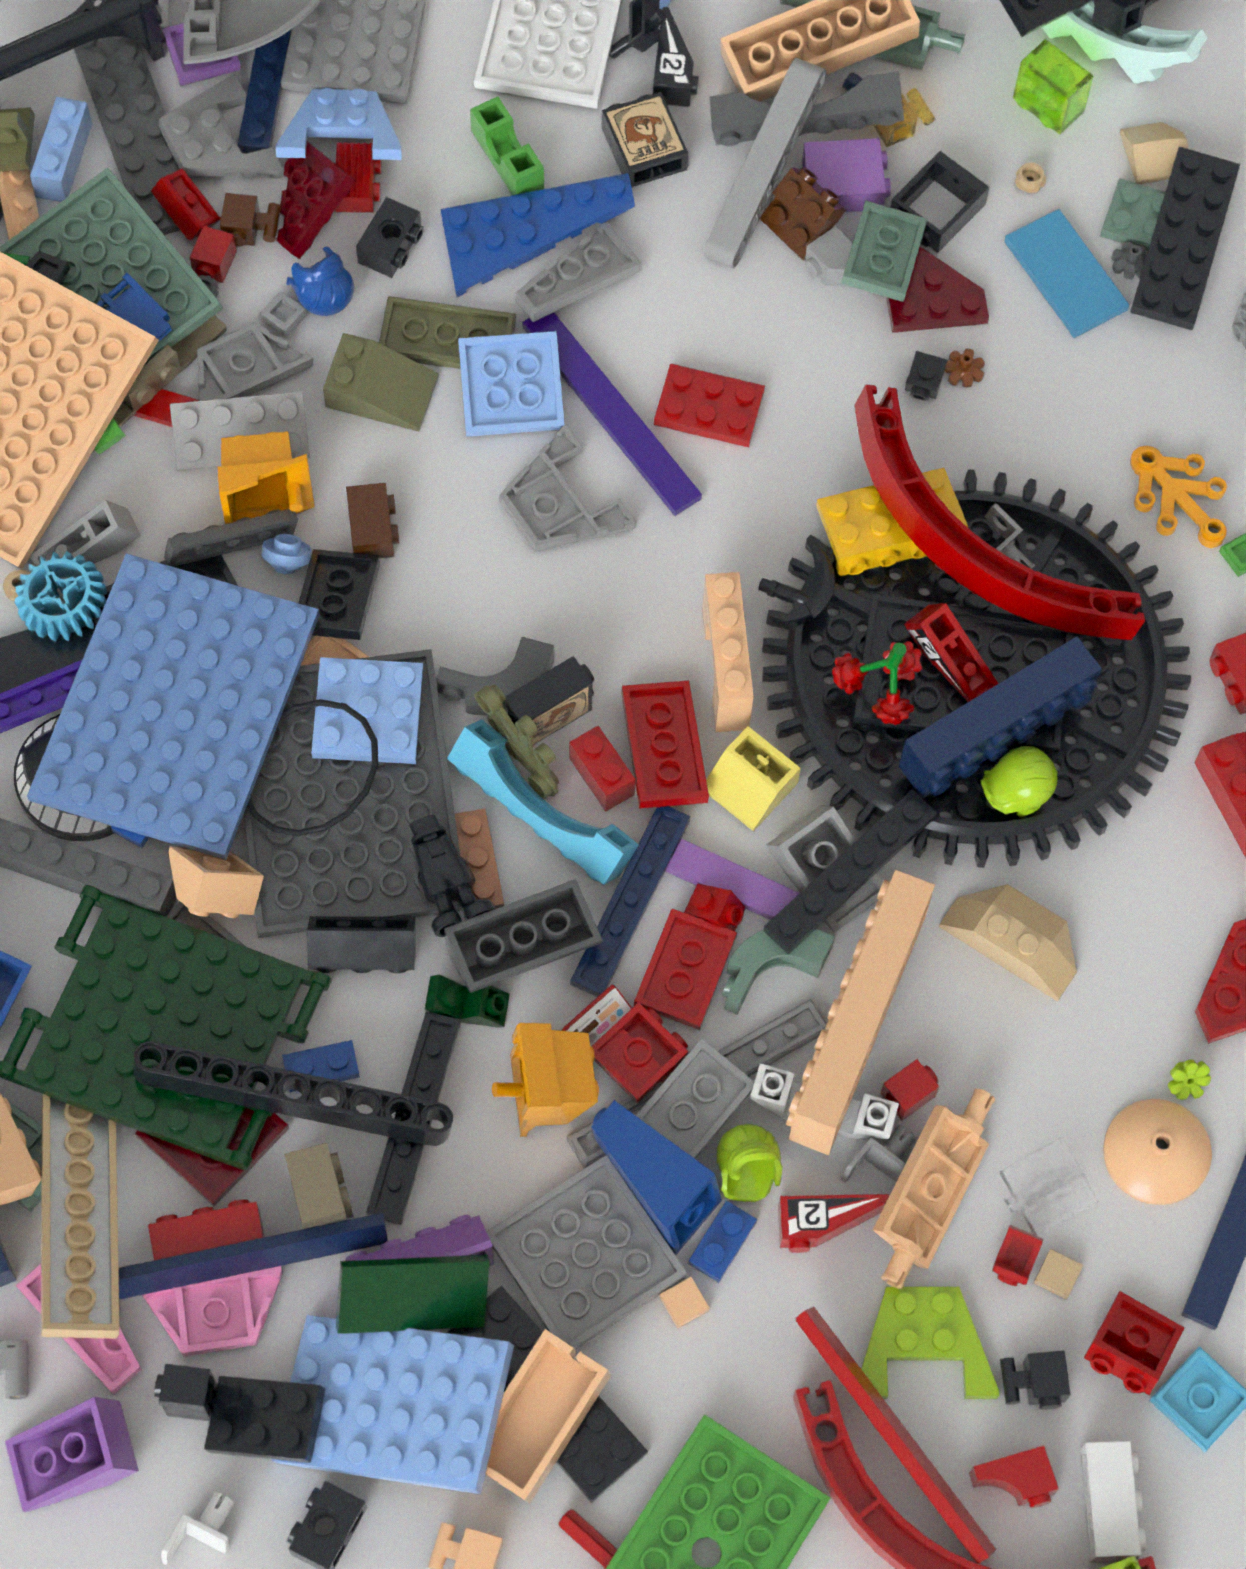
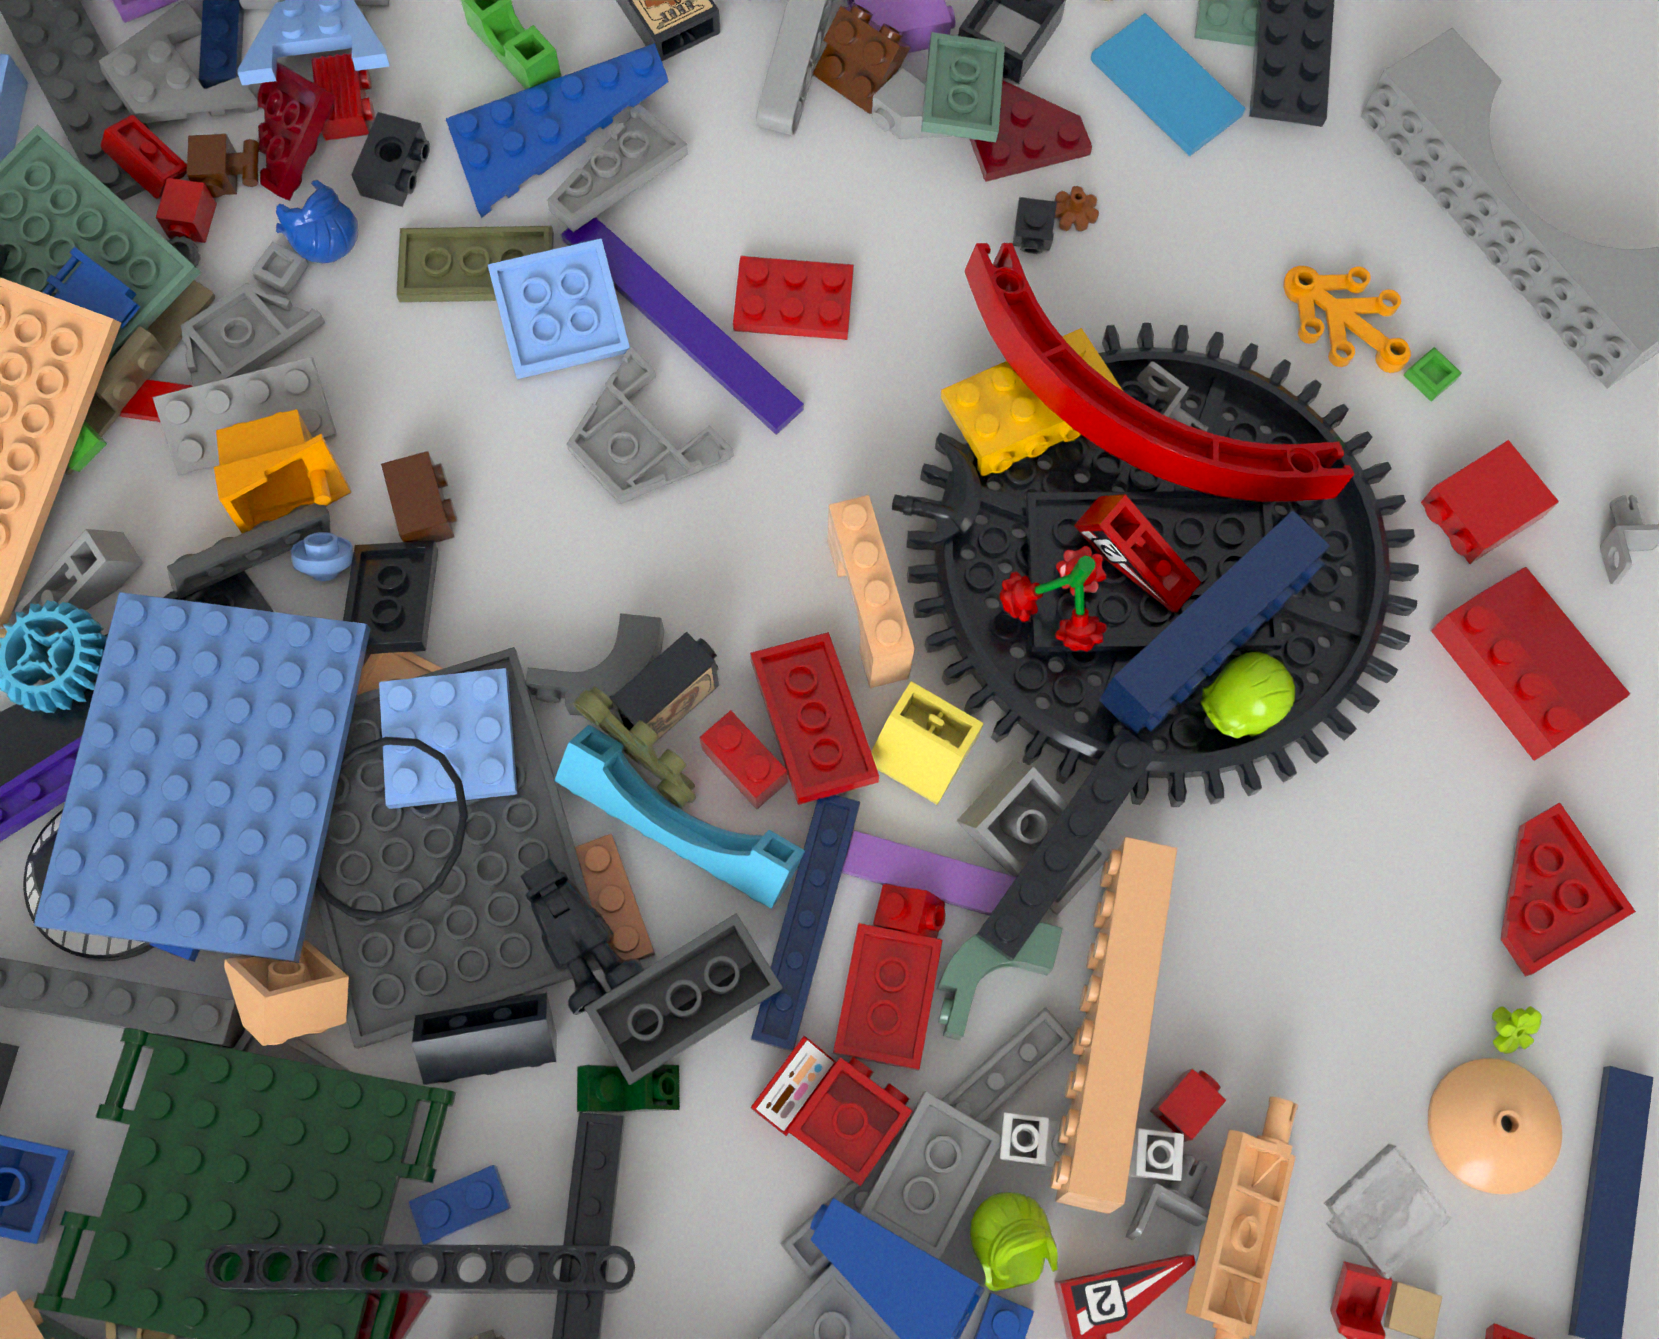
camera: 10 degrees left, 5 degrees up
olive slope [323,333,439,431] -> none
light orange piece [492,1023,599,1137] -> none
tan wedge [939,884,1077,1002] -> none
dark grey plant [1111,241,1147,280] -> none

